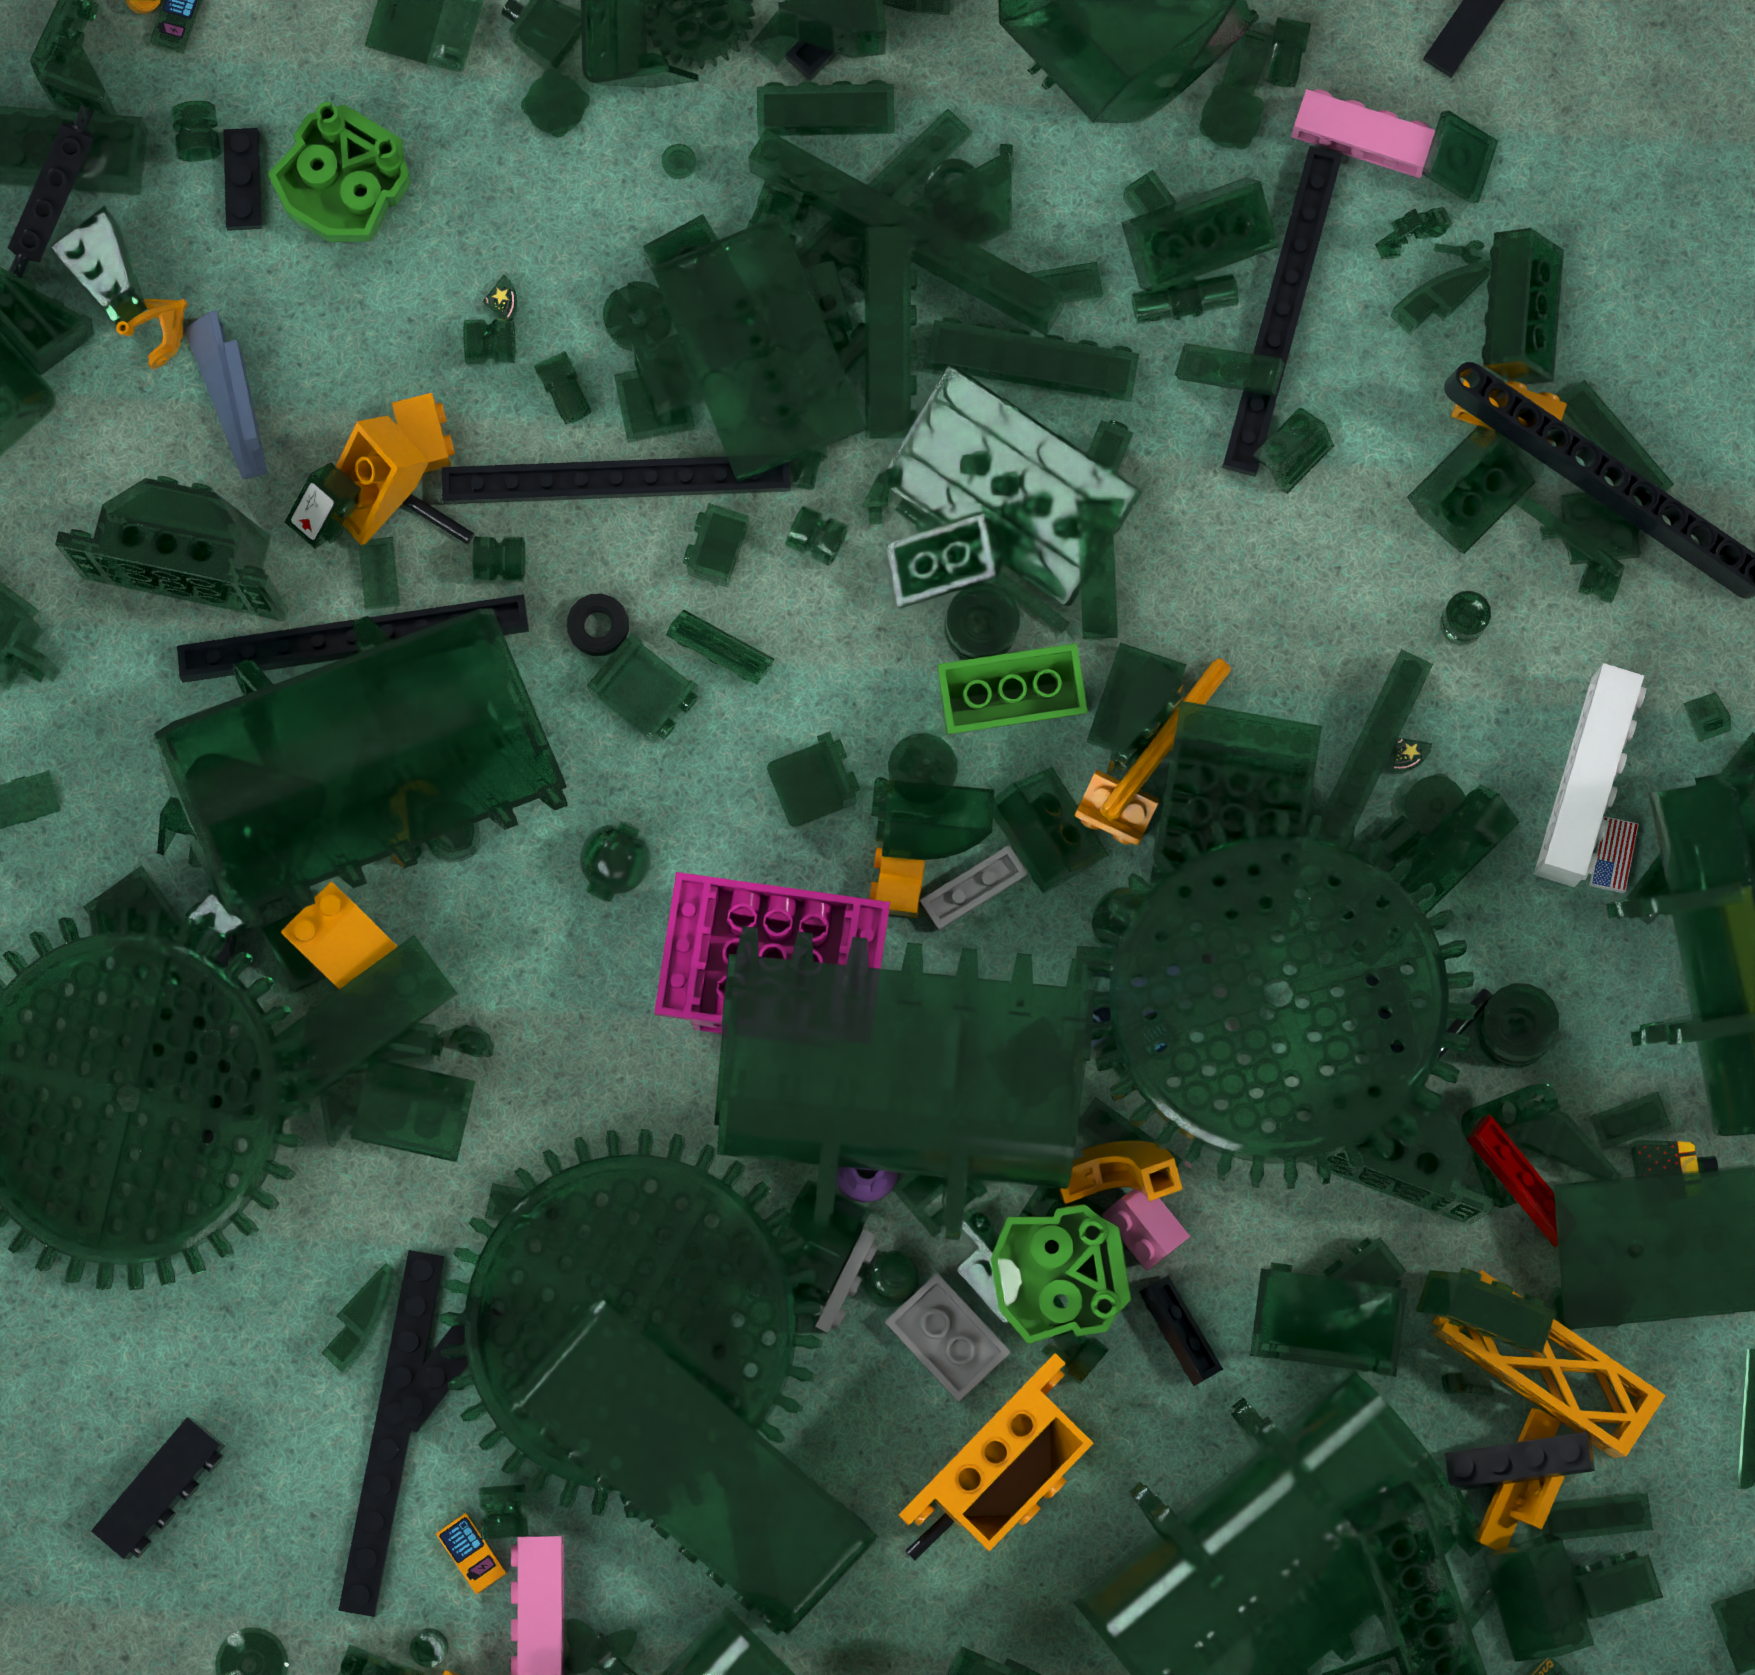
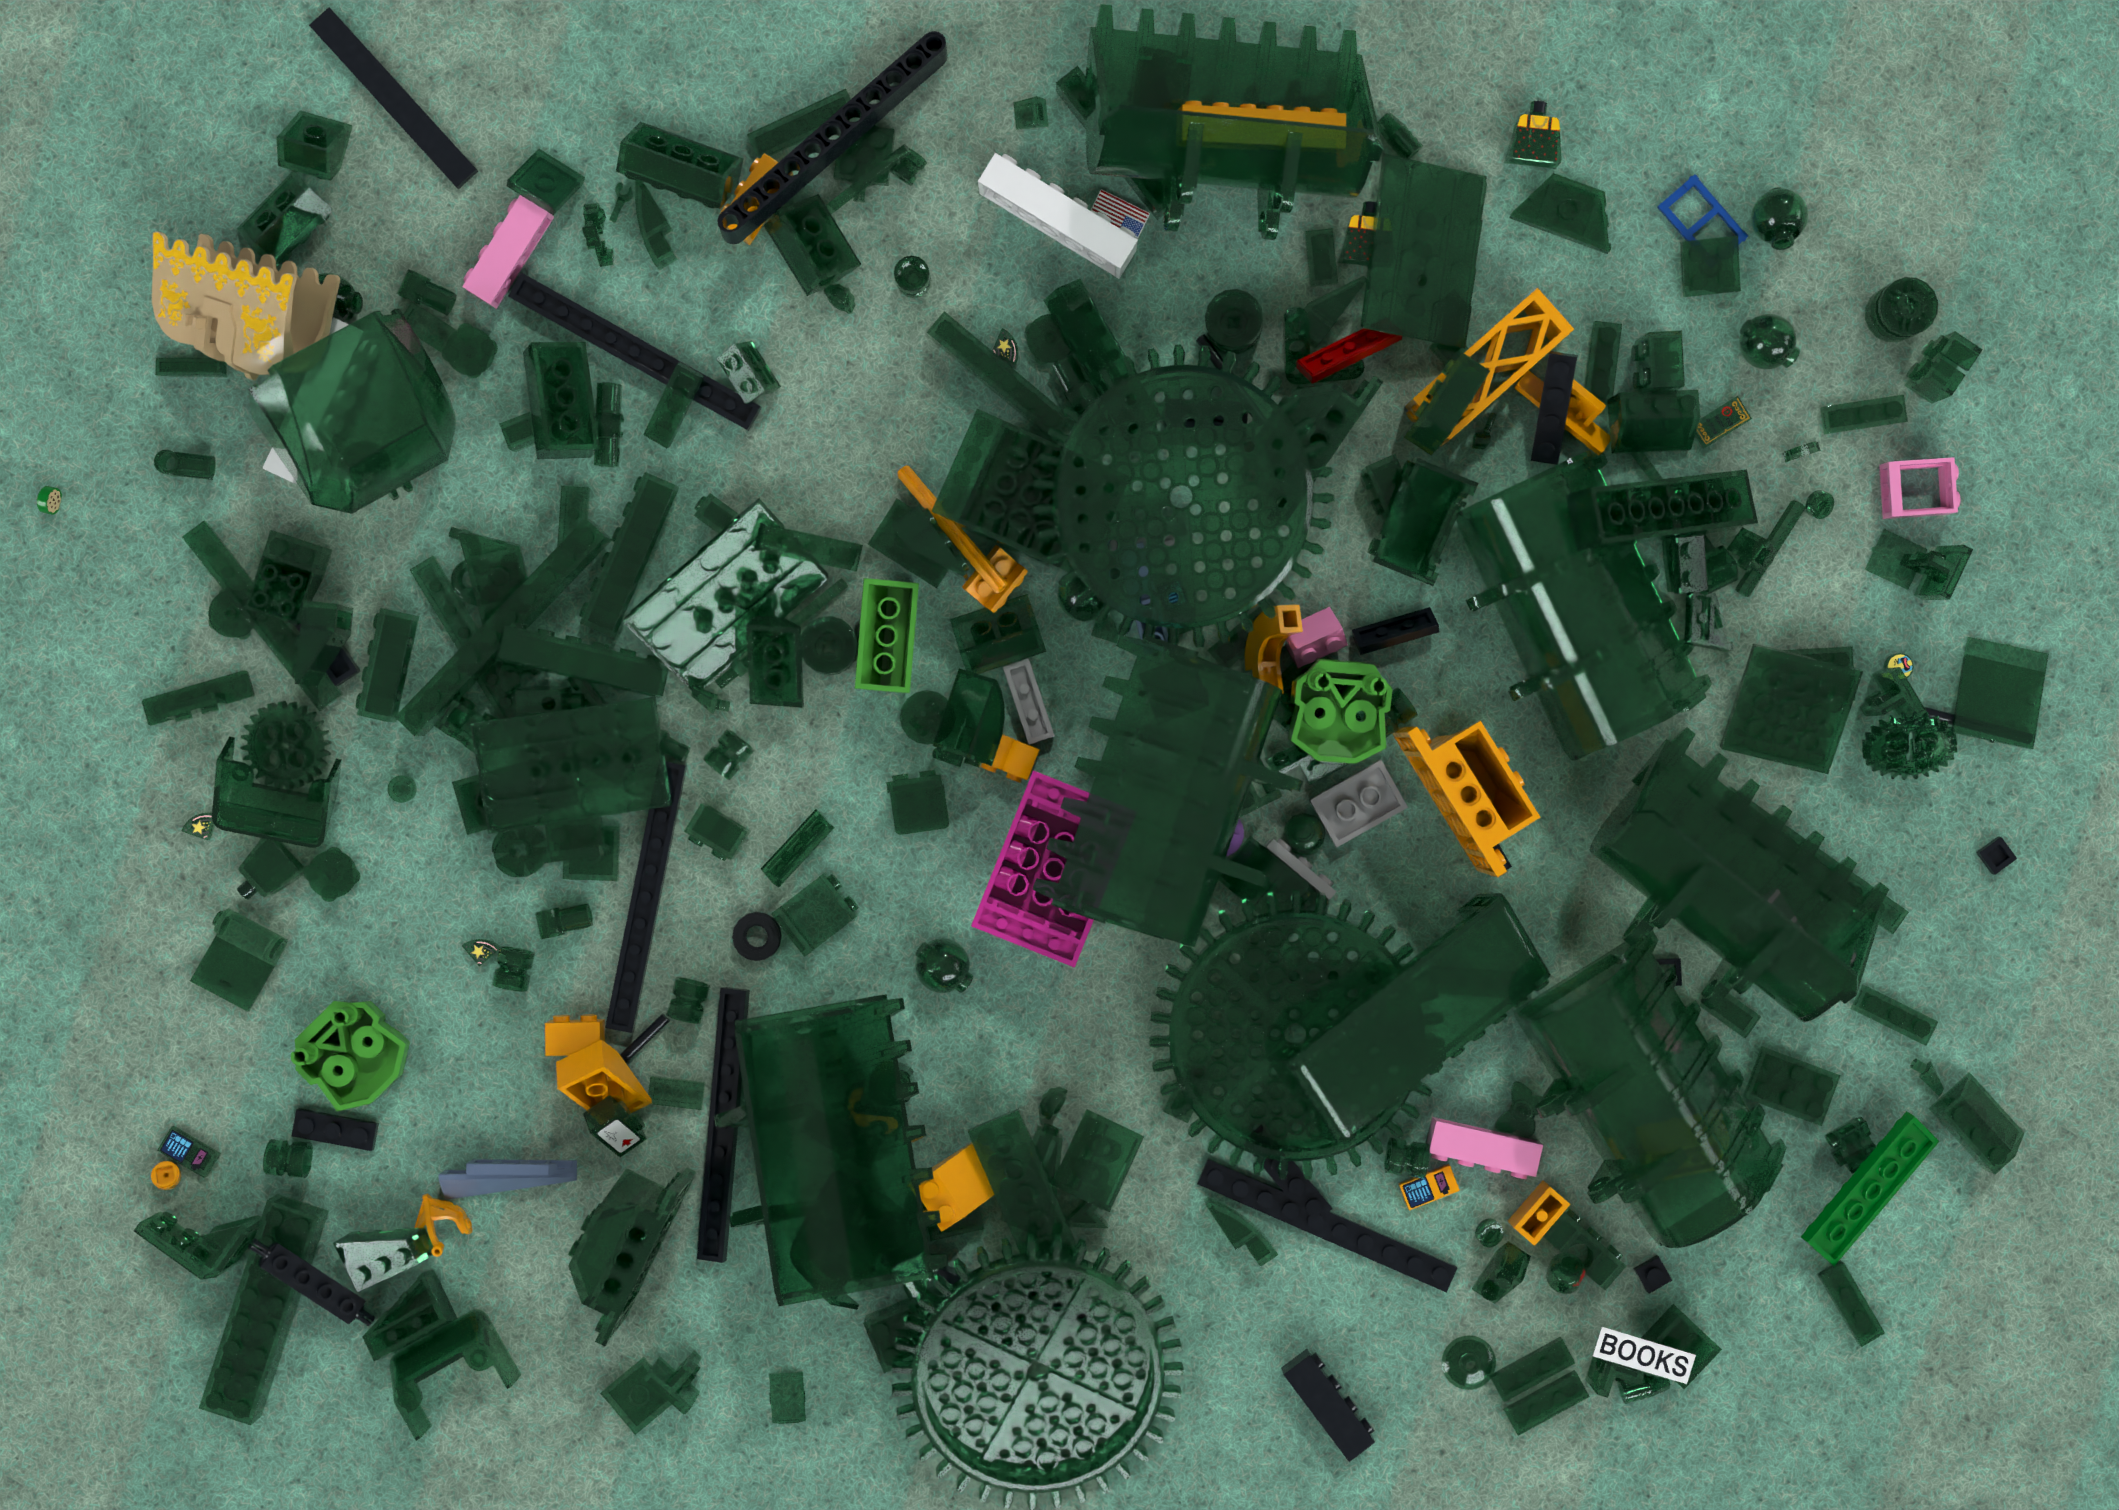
camera: 75 degrees left, 10 degrees up
none -> clear green piece [823,284,855,314]

